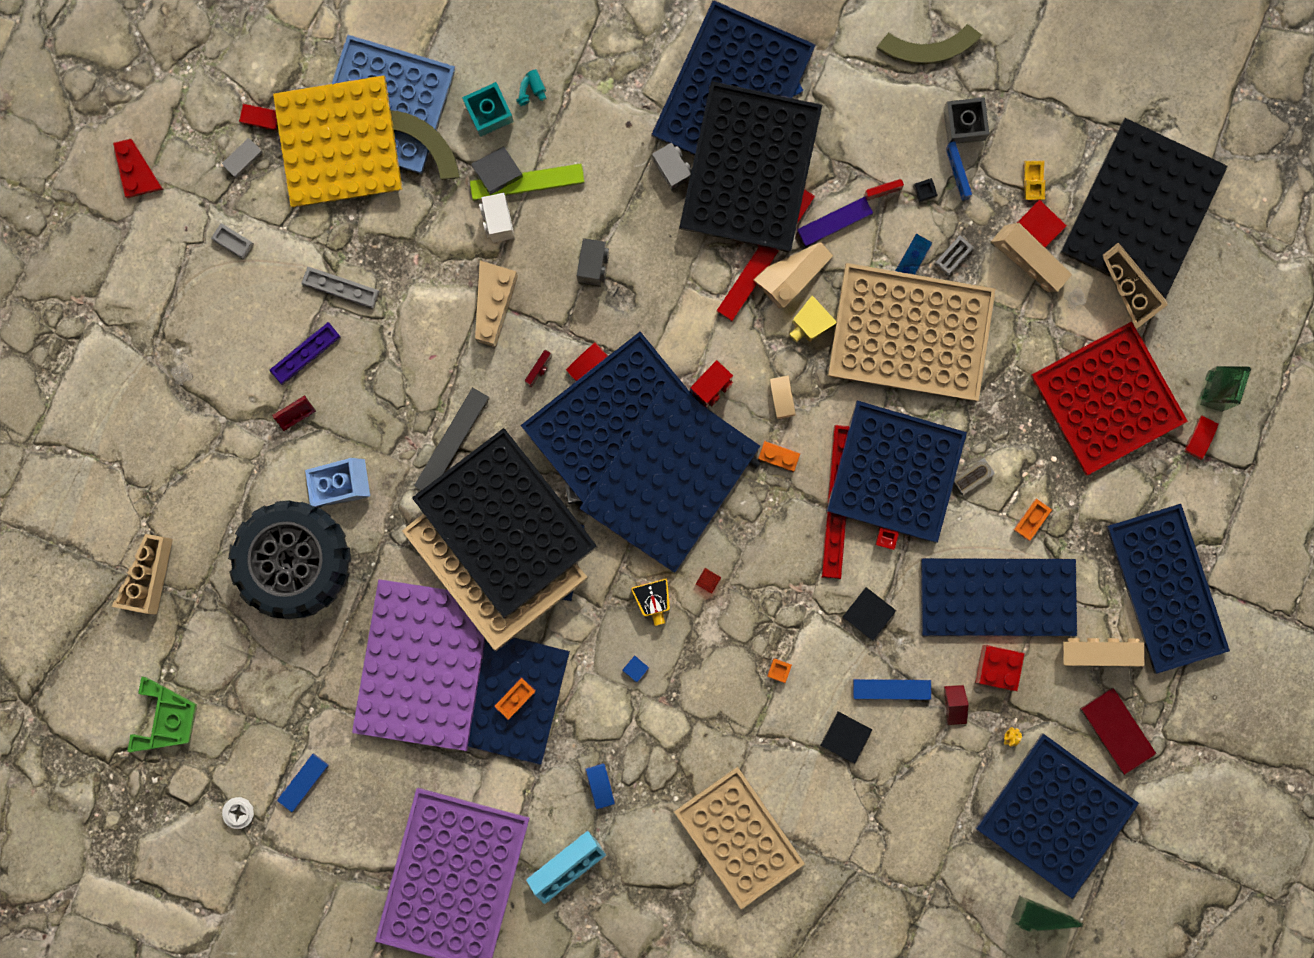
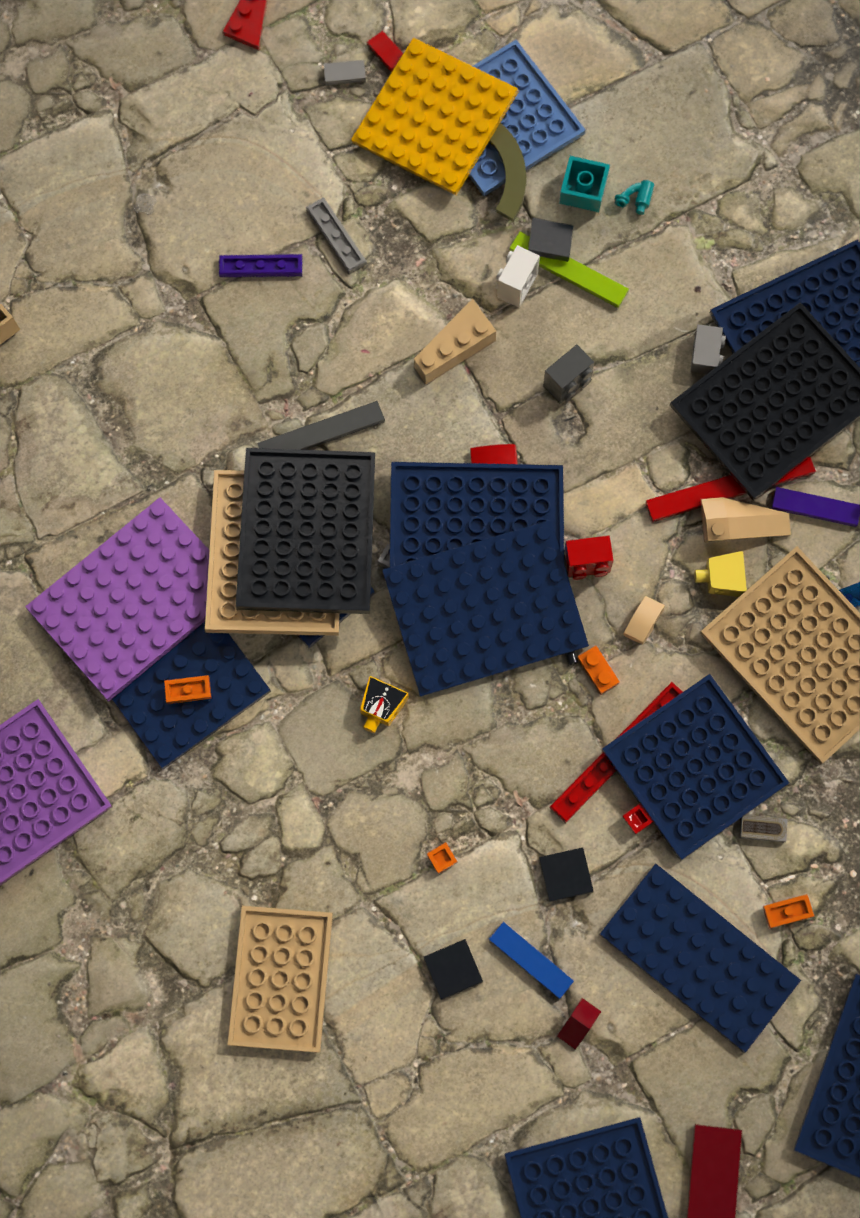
camera: 40 degrees right, 10 degrees down
light grey tile [211,223,254,259] -> none
black wheel [228,500,351,619] -> none
dark red plate [272,395,316,431] -> none
light blue slope [305,458,370,507] -> none
dark red plate [525,349,552,388] -> none
medium azure brick [526,831,606,904] -> none
blue slope [585,763,615,809] -> none
blue tile [623,655,649,682] -> none
clear red tile [695,568,721,594] -> none
red brick [975,645,1025,691] -> none
yellow plate [1004,727,1022,747] -> none
tan wedge [1063,638,1144,666] -> none

